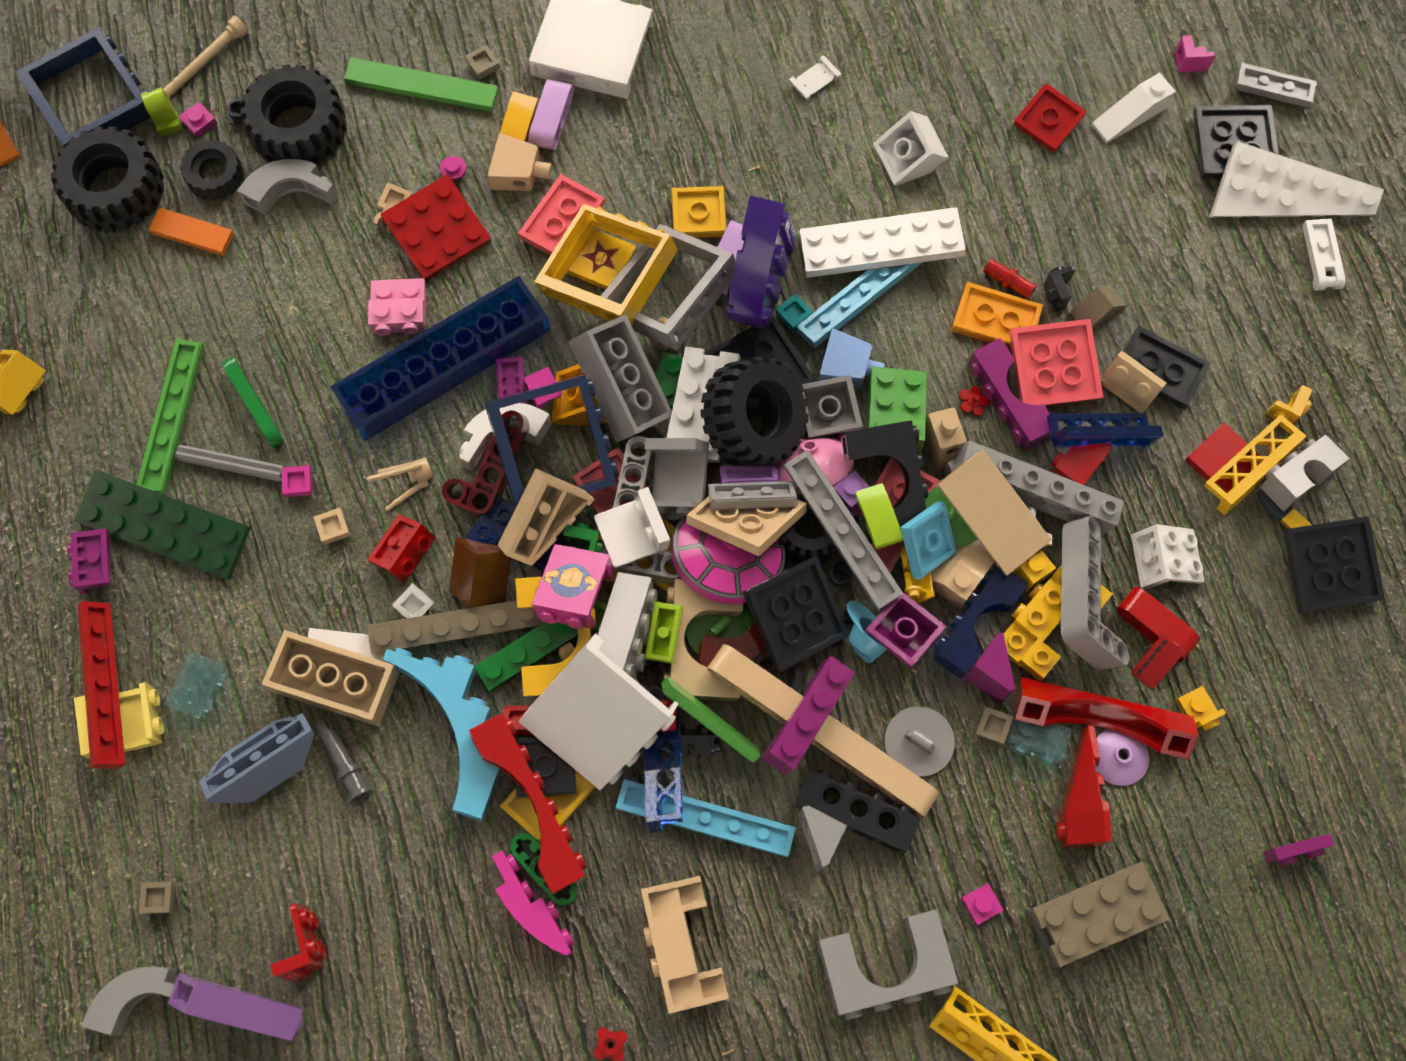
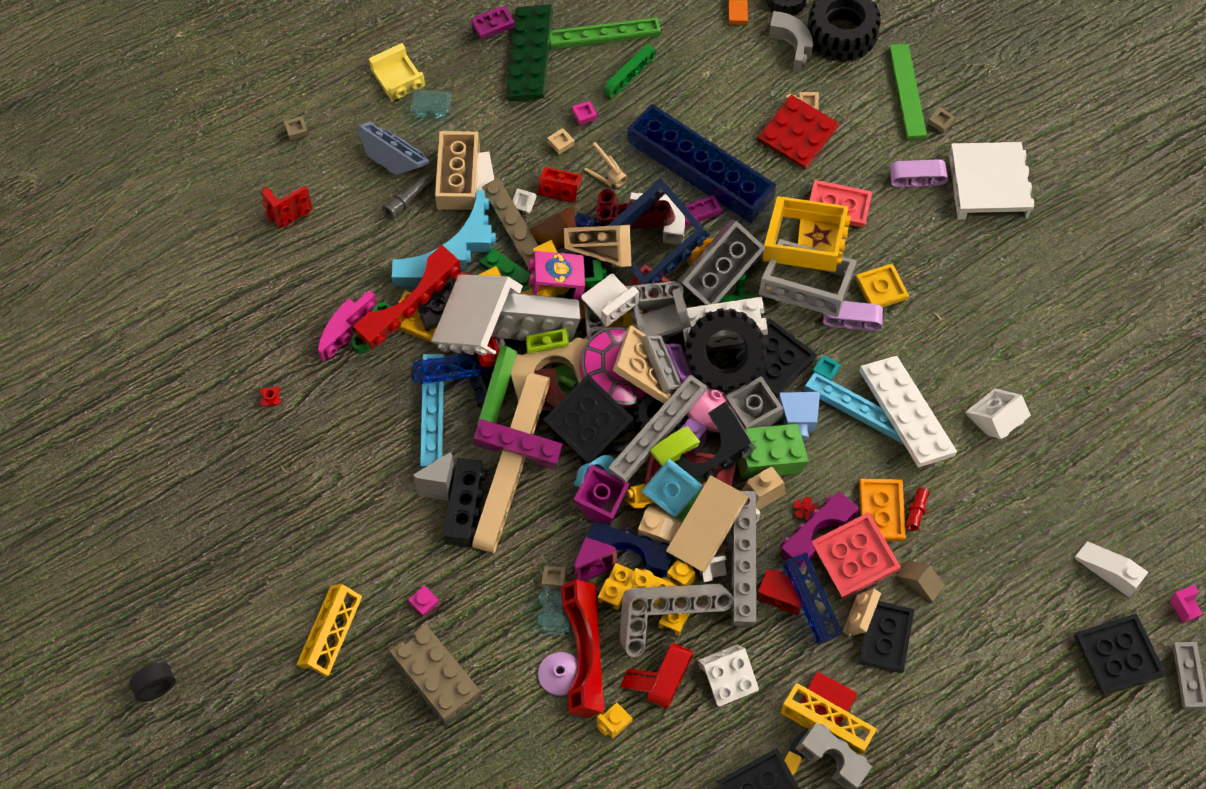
camera: 75 degrees right, 10 degrees down
red plate [77,601,125,769] -> none
light grey arch [81,967,178,1035] -> none
medium lavender slope [168,972,303,1041] -> none
light grey axle [175,445,283,481] -> none
bright pink plate [368,278,426,336] -> none
dark pink plate [440,156,466,182] -> none
tan torso [487,133,552,191] -> none
yellow slope [500,92,538,142] -> none
dark pink panel [523,367,562,411] -> none
tan bracket [641,876,729,1014] -> none
dark purple brick [728,195,796,329] -> none
white piece [789,55,841,100] -> none
light grey arch [817,909,958,1020] -> none
light grey shield [885,707,955,777] -> none
red plate [1013,83,1087,153] -> none
black bracket [1043,266,1075,312] -> none
red wedge [1055,726,1112,848] -> none
white wing [1209,141,1384,218] -> none
yellow bracket [1266,385,1312,424] -> none
white plate [1302,219,1346,291] -> none

